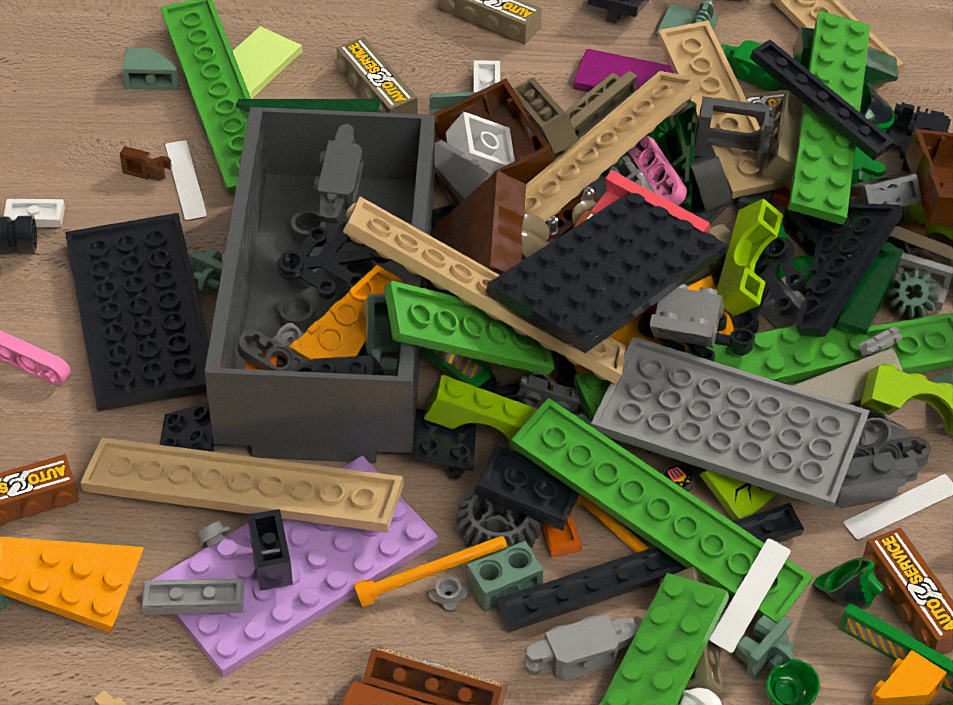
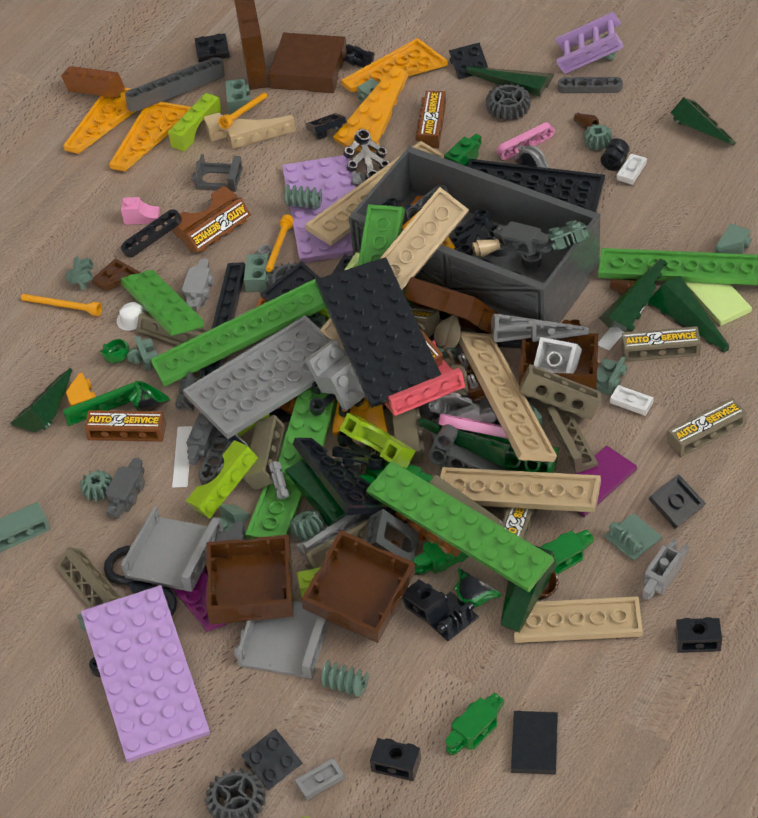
camera: 125 degrees right, 0 degrees up
reddish brown plate [120,146,172,180] -> none
light grey tile [141,578,244,615] -> none
white sticker [165,140,207,220] -> none
black brick [247,509,293,590] -> none
dark grey panel [694,96,774,165] -> none
white sticker [709,539,791,653] -> none
black plate [750,39,895,161] -> none
none -> dark grey hinge [175,372,198,412]
none -> sand green piece [284,184,322,210]
none -> black hinge [305,113,347,140]
none -> plant [343,129,390,180]
none -> green hinge [444,134,482,166]
none -> light grey hat [513,145,550,168]
none -> sand green hinge [547,220,589,250]
none -> dark green wedge [648,276,729,353]

